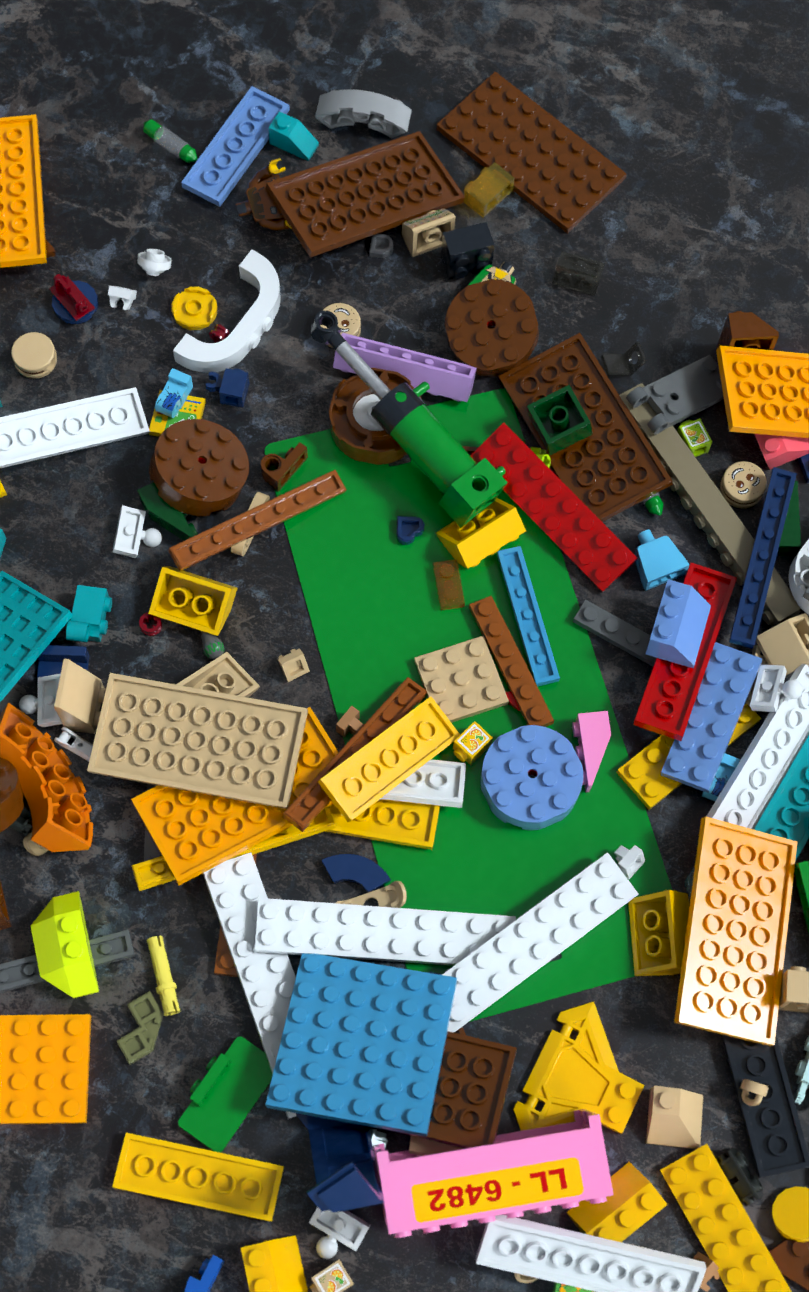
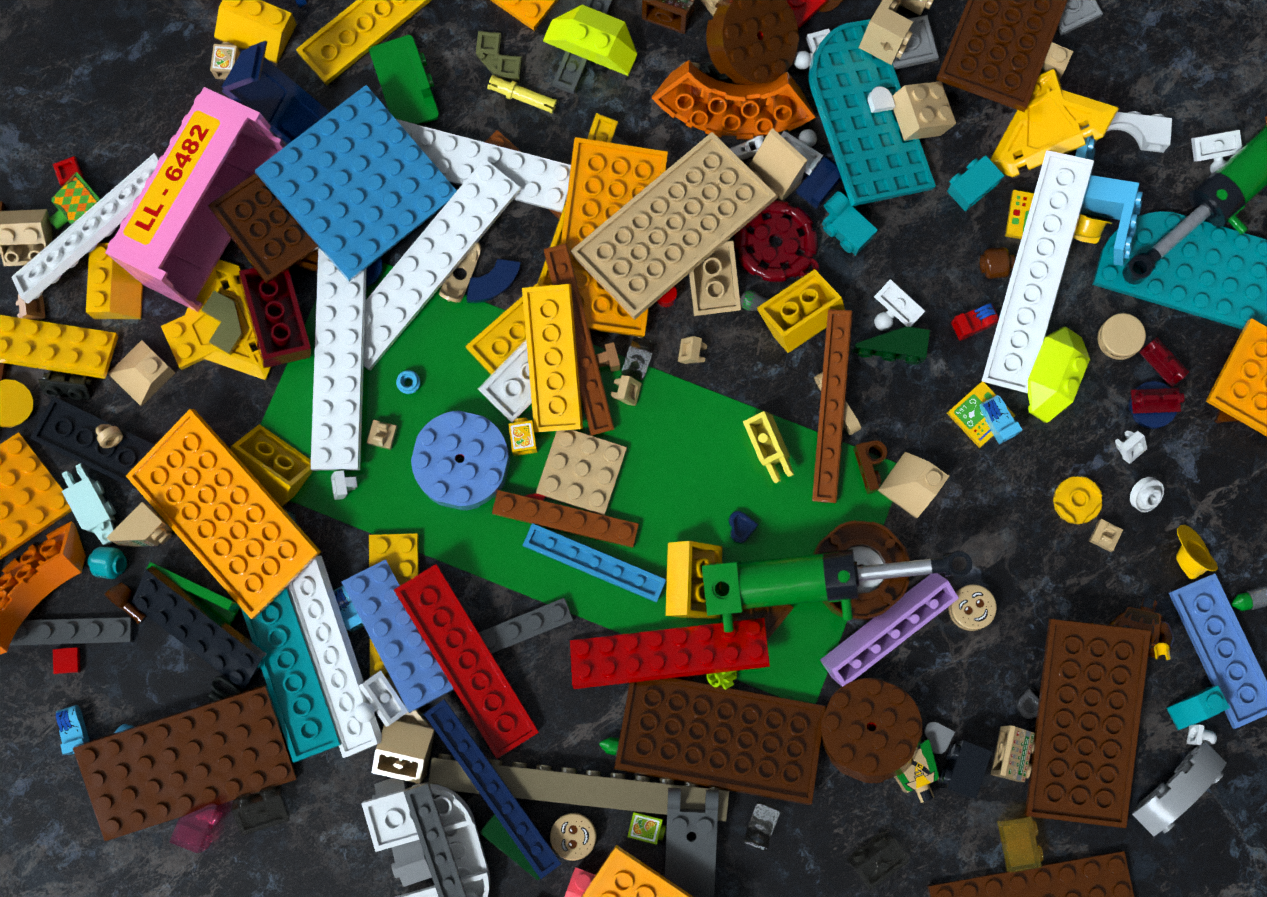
camera: 130 degrees right, 10 degrees up
reddish brown piece [149,419,249,516] -> none
white arch [173,250,280,373] -> none
dark blue brick [206,368,250,408] -> none
dark red bush [209,324,231,343] -> none
clear orange plate [433,559,465,610] -> none
dark green brick [527,385,592,455] -> none
bright pink slope [572,711,611,792] -> none
medium azure torso [634,530,689,591] -> none
medium blue slope [646,579,711,668] -> none
none -> olive tile [202,290,243,355]
none -> dark red brick [239,268,311,368]
none -> tan tile [367,420,398,450]
none -> medium azure plate [396,370,420,394]
none -> tan tile [611,375,642,406]
none -> clear smoke bracket [621,336,657,381]
none -> dark red plate [733,200,818,282]
none -> light yellow hinge [743,411,794,483]
none -> tan slope [878,452,949,519]
none -> light grey tile [923,722,955,754]
none -> red leg [951,303,999,341]
none -> reddish brown head [980,247,1015,279]
none -> neon yellow wedge [1027,327,1090,423]
none -> tan tile [1089,519,1123,552]
none -> dark red hinge [1139,337,1189,387]
none -> yellow piece [1176,525,1218,579]
none -> white piece [1187,724,1217,745]

